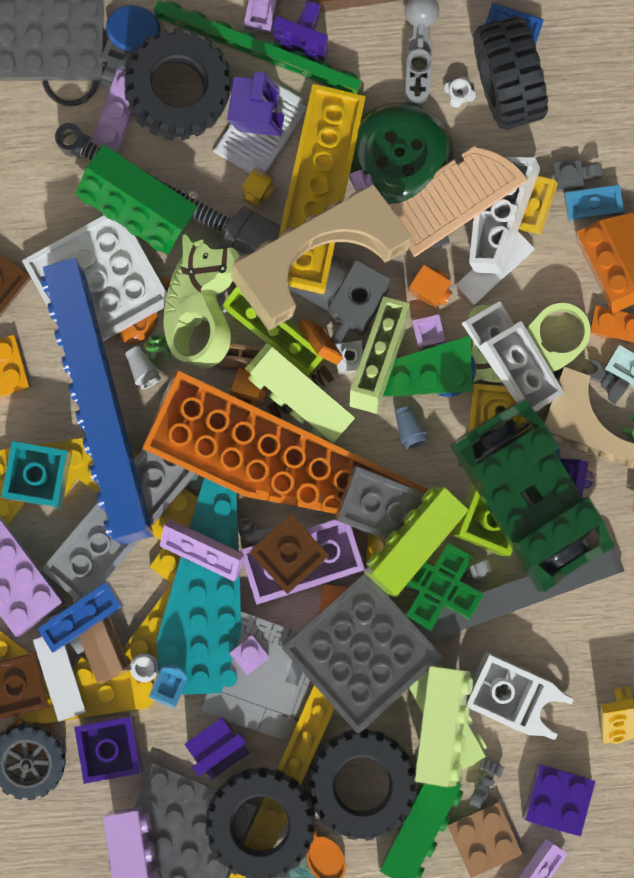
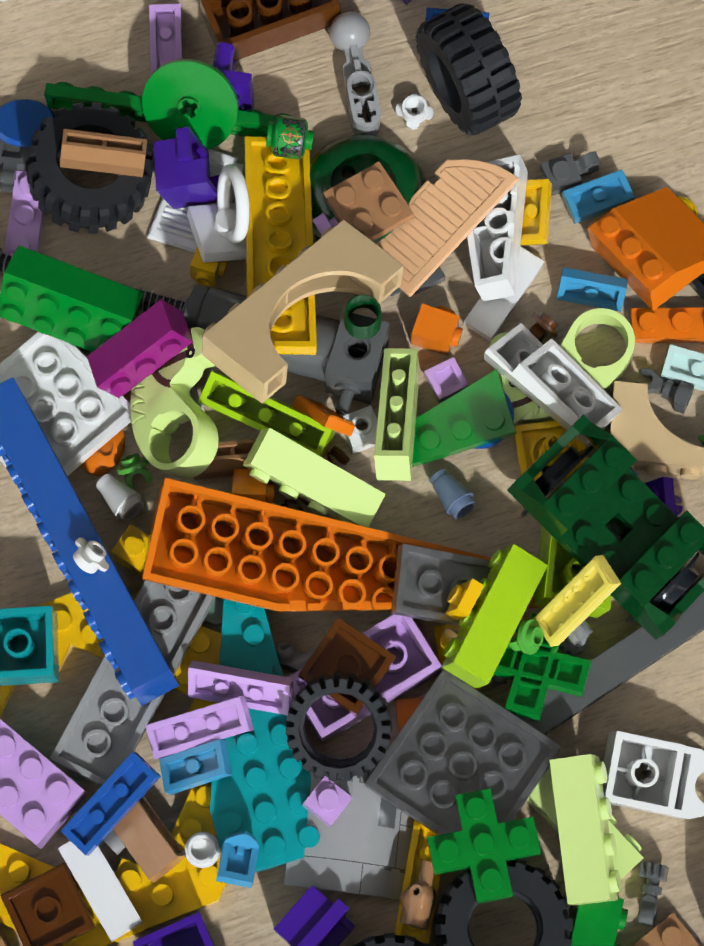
camera: 20 degrees left, 10 degrees down
none -> medium nougat piece [60,129,147,177]
none -> white plate [73,538,109,574]
none -> magenta brick [87,299,193,398]
none -> yellow brick [111,524,149,578]
none -> green piece [142,59,239,150]
none -> lavender plate [146,696,254,759]
none -> dark azure plate [159,739,232,795]
none -> white tile [187,164,250,263]
none -> green head [266,115,314,160]
none -> black tyre [285,672,392,781]
none -> medium nougat plate [323,161,414,242]
none -> dark green piece [344,294,382,340]
none -> medium nougat piece [399,860,436,930]
none -> green plate [427,788,541,904]
none -> yellow plate [445,578,484,621]
none -> bright green plate [508,619,544,654]
none -> reddish brown plate [529,312,558,342]
none -> light yellow plate [533,555,621,647]
none -> dark azure plate [556,267,628,312]

